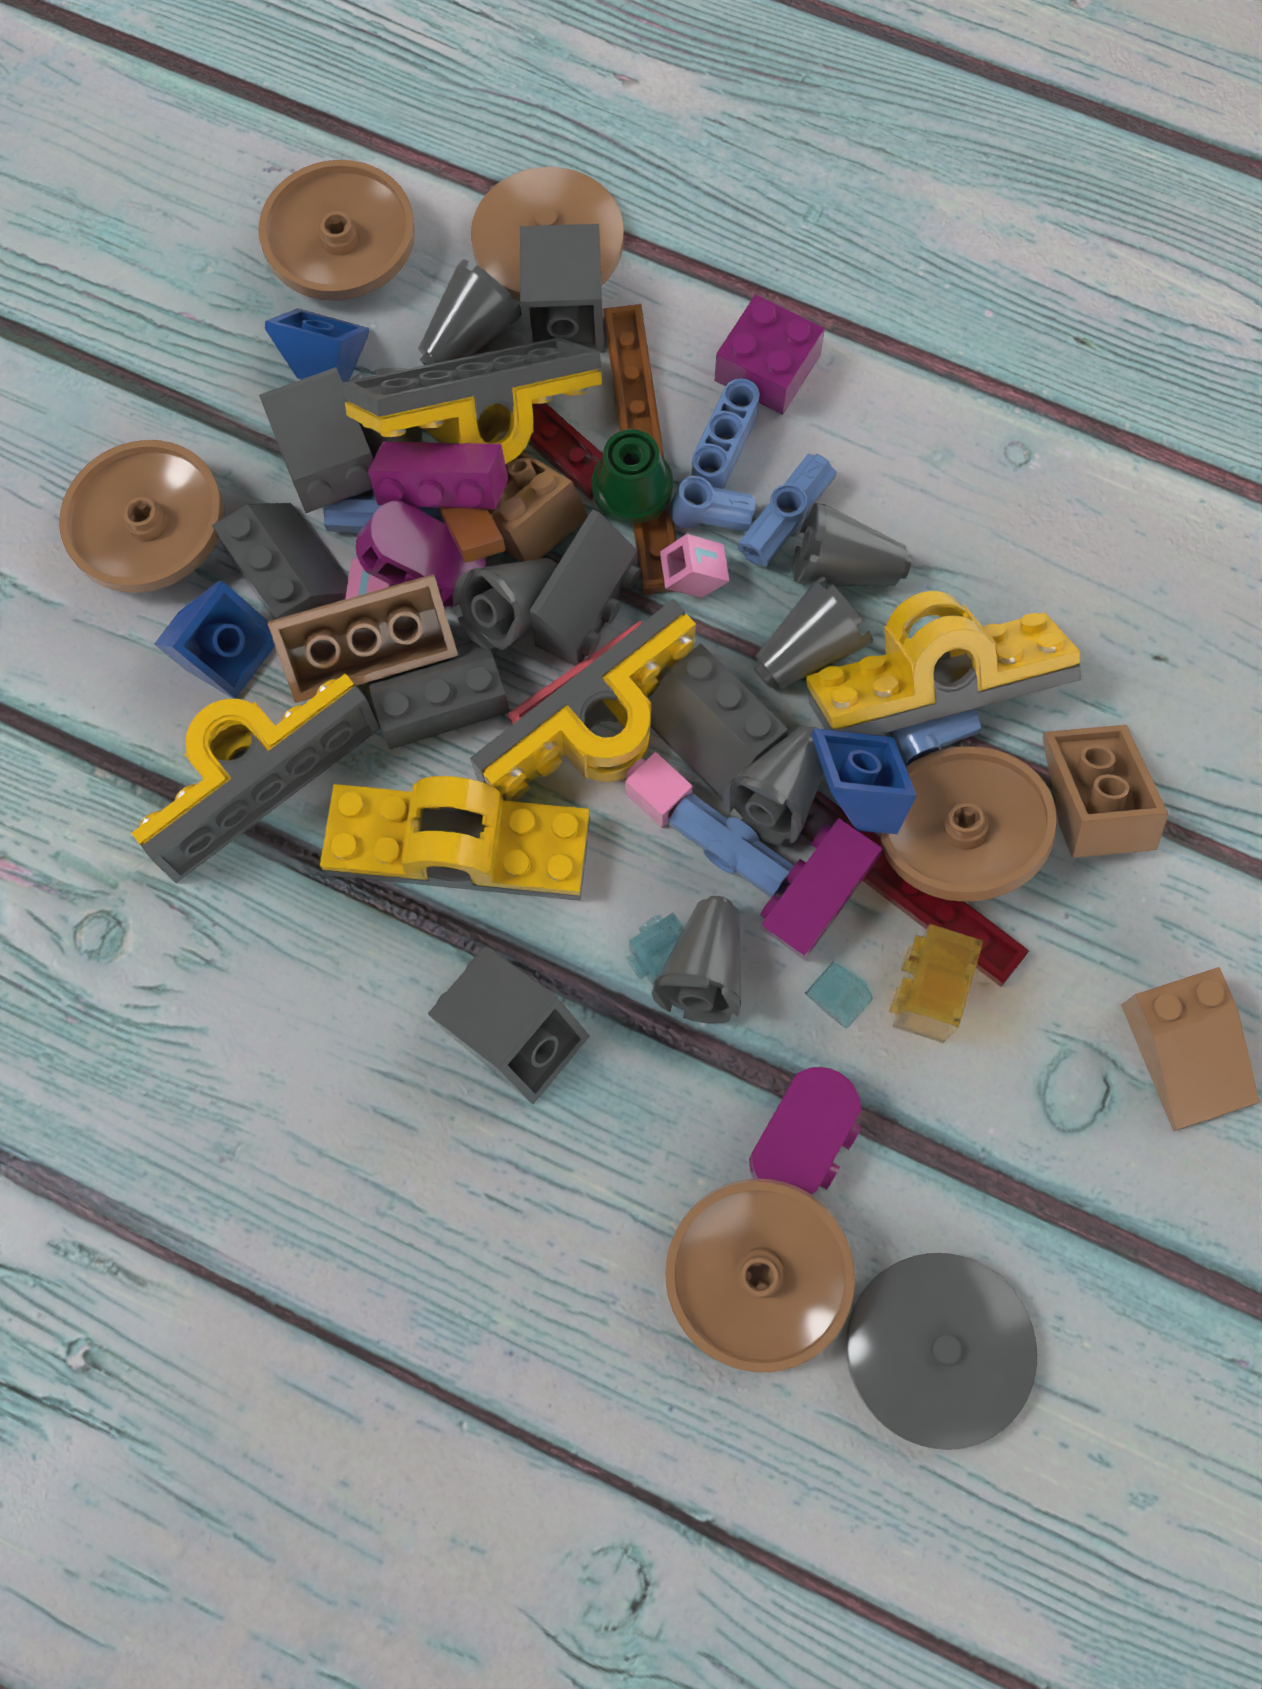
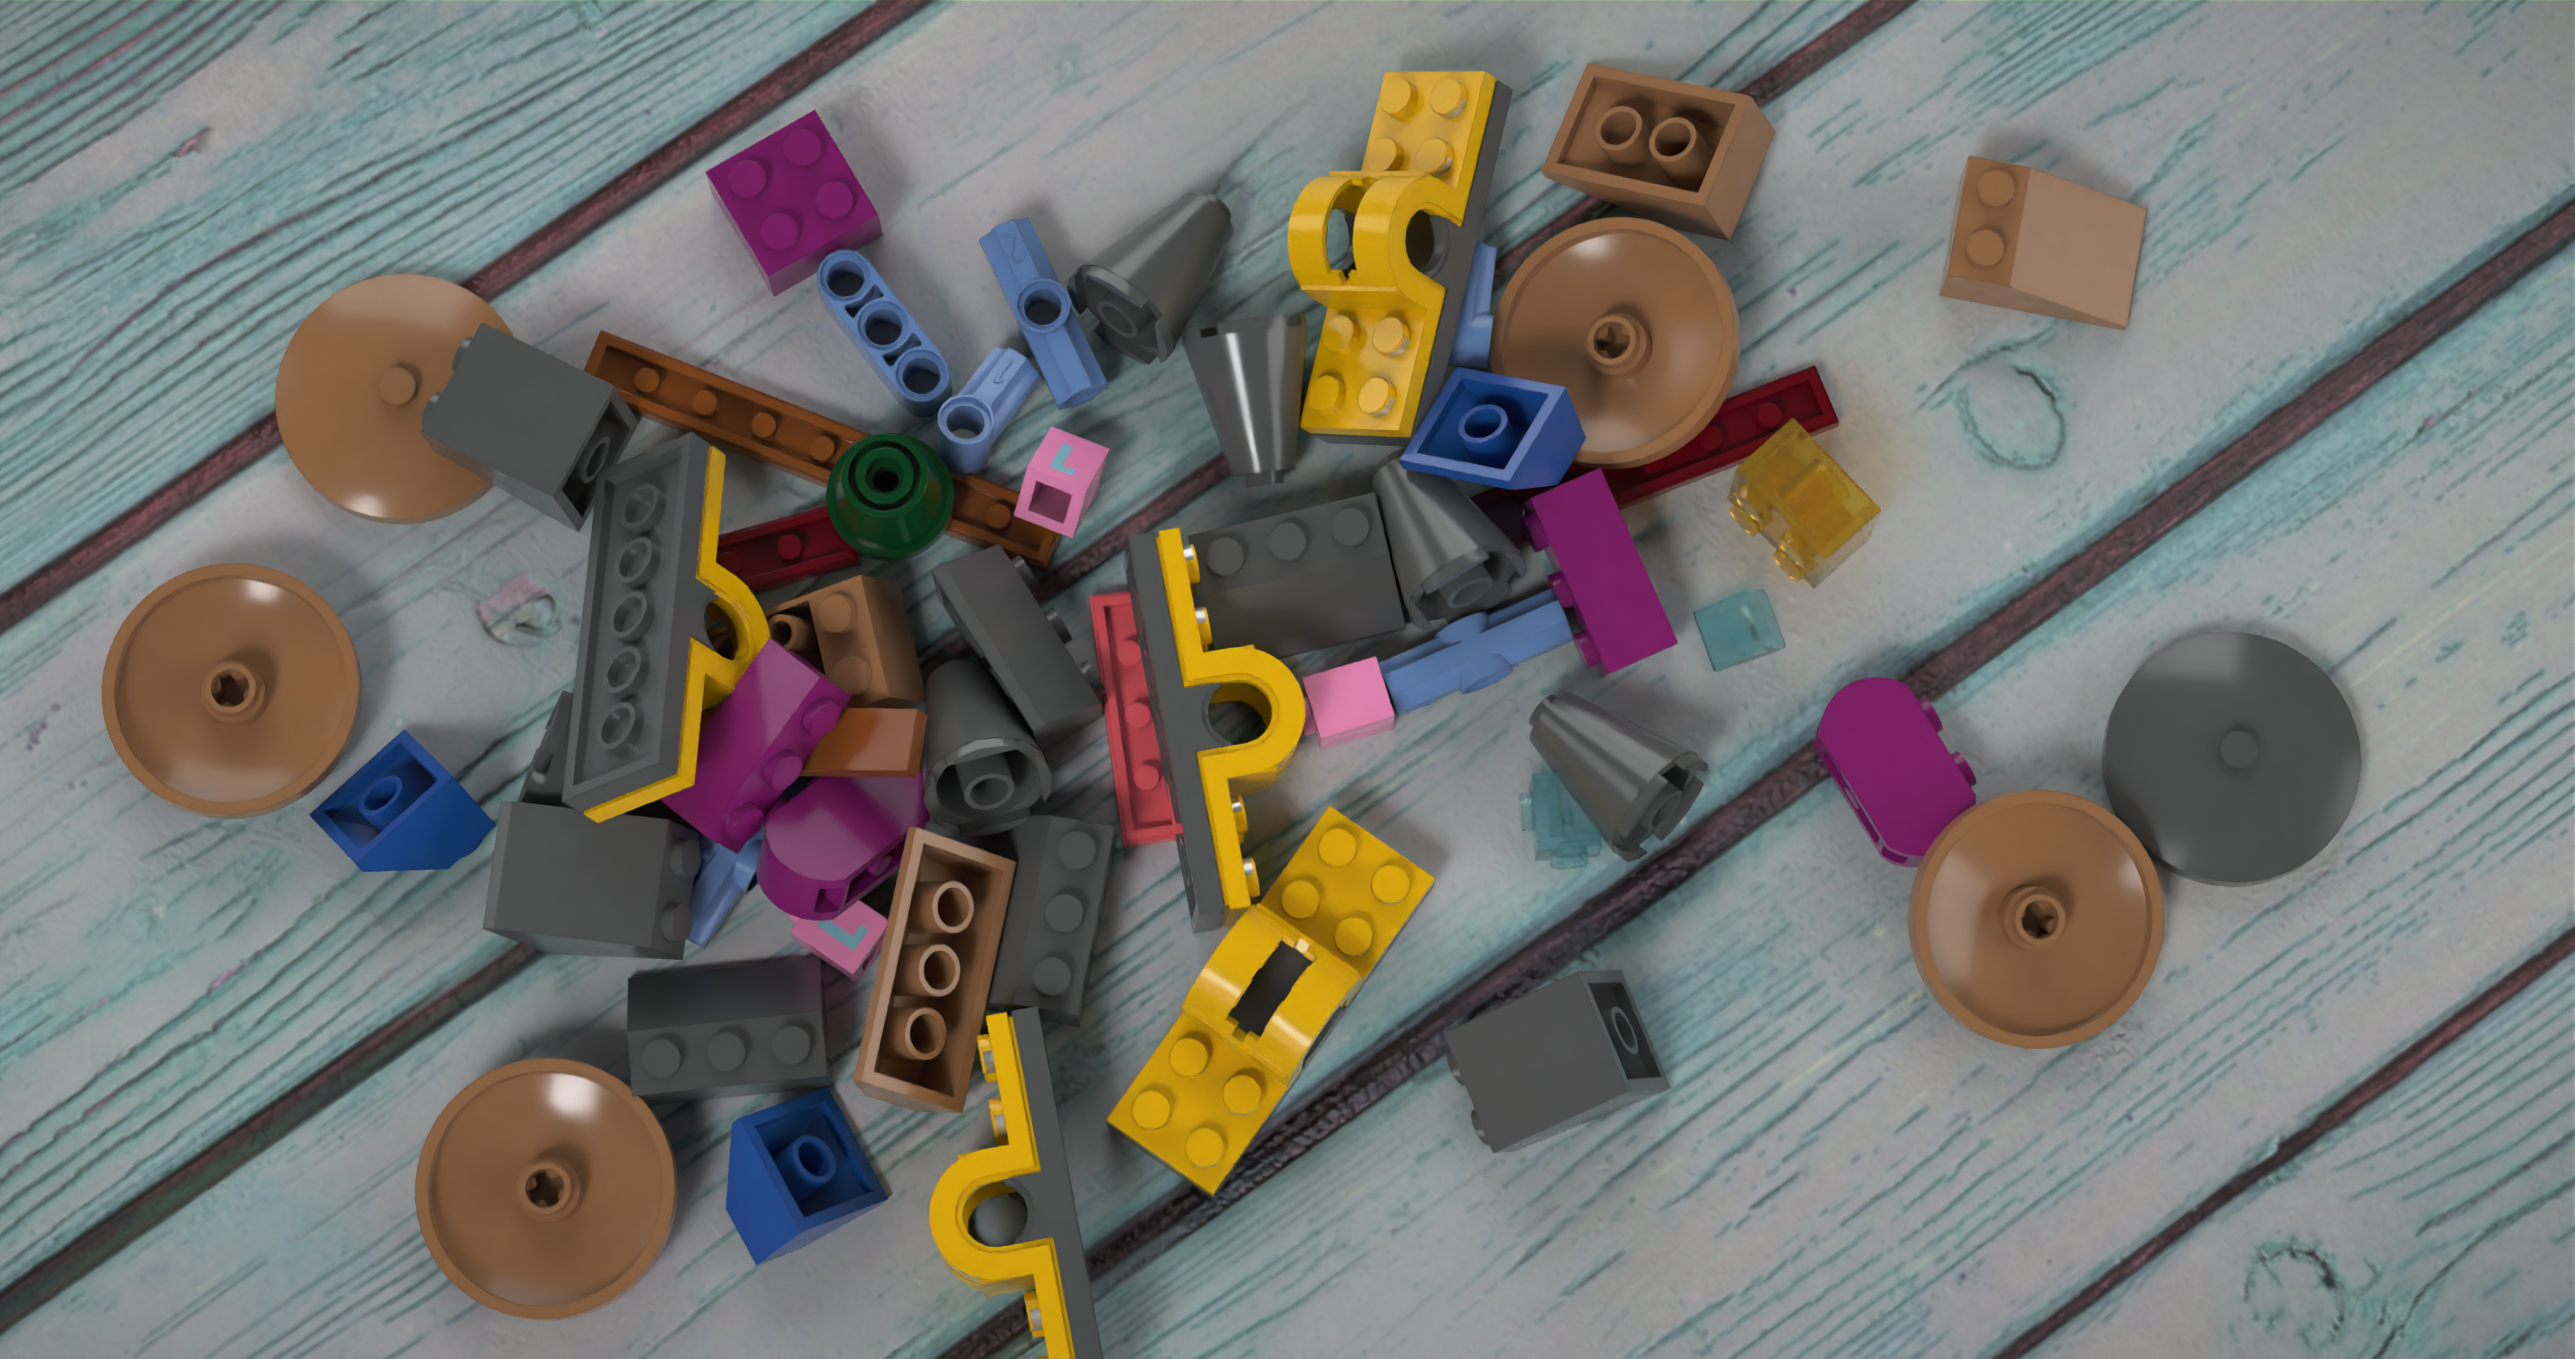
camera: 65 degrees left, 5 degrees up
dark grey cone [418,259,522,365] -> none

